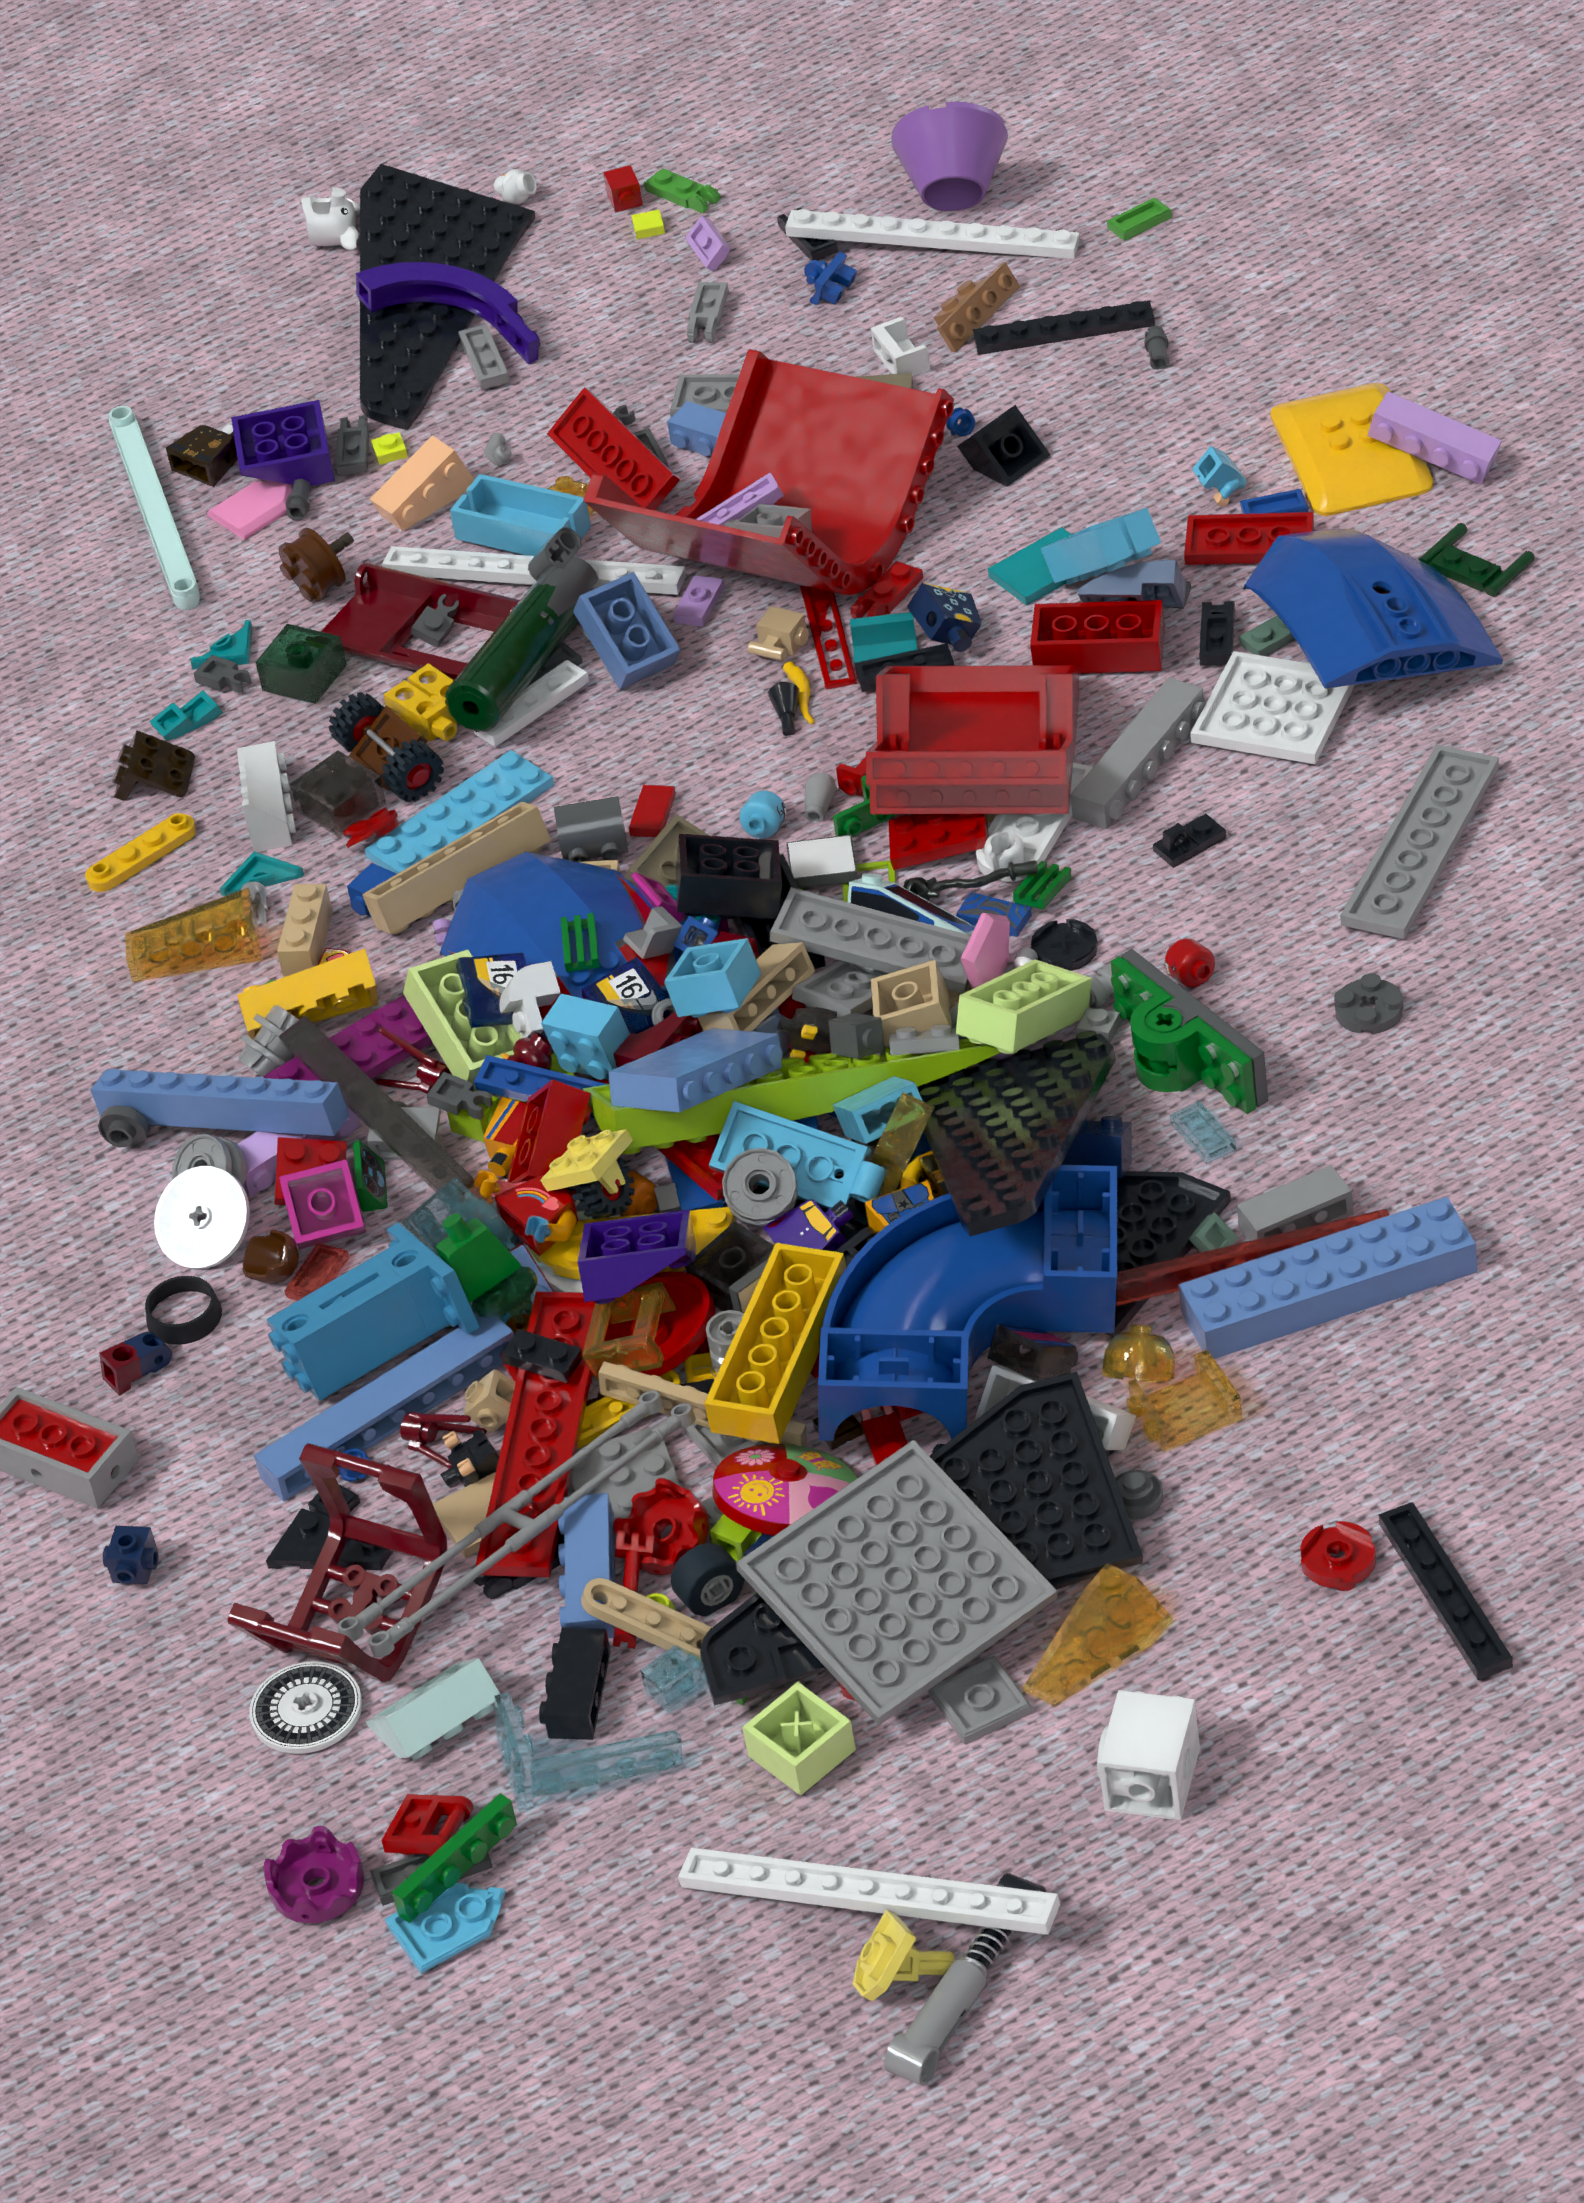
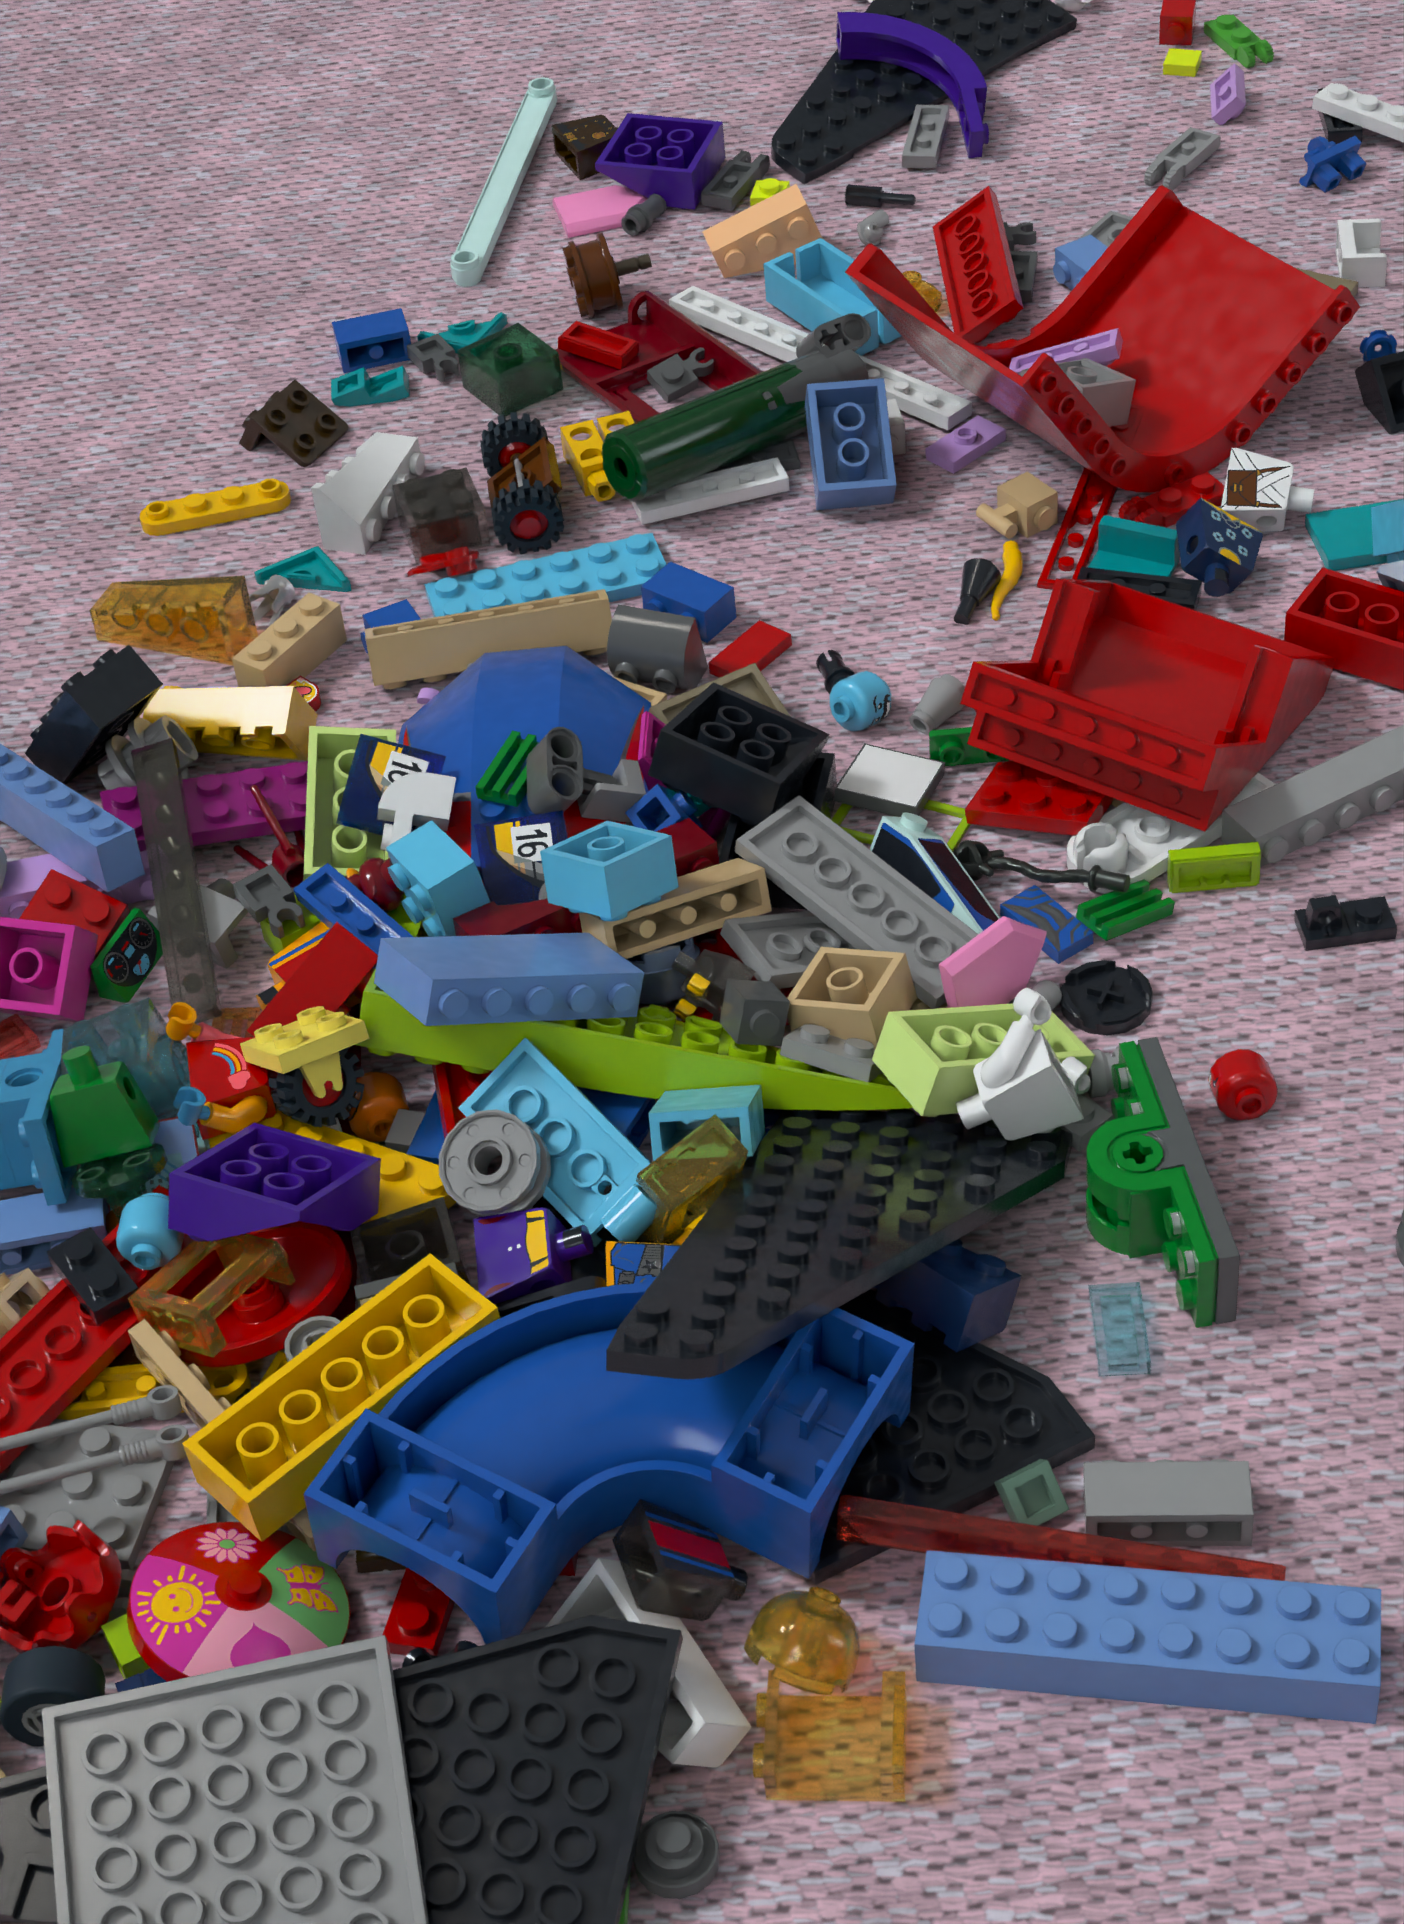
camera: 25 degrees right, 0 degrees up
none -> black brick [25,645,163,785]
none -> medium azure head [116,1193,185,1270]
none -> blue brick [331,308,411,373]
none -> dark grey beam [527,727,617,821]
none -> red tile [558,321,639,370]
none -> blue brick [641,562,737,643]
none -> black pin [816,650,855,694]
none -> black axle [845,184,916,208]
none -> white torso [956,988,1091,1141]
none -> lime plate [1167,842,1261,893]
none -> torso [1221,448,1315,531]

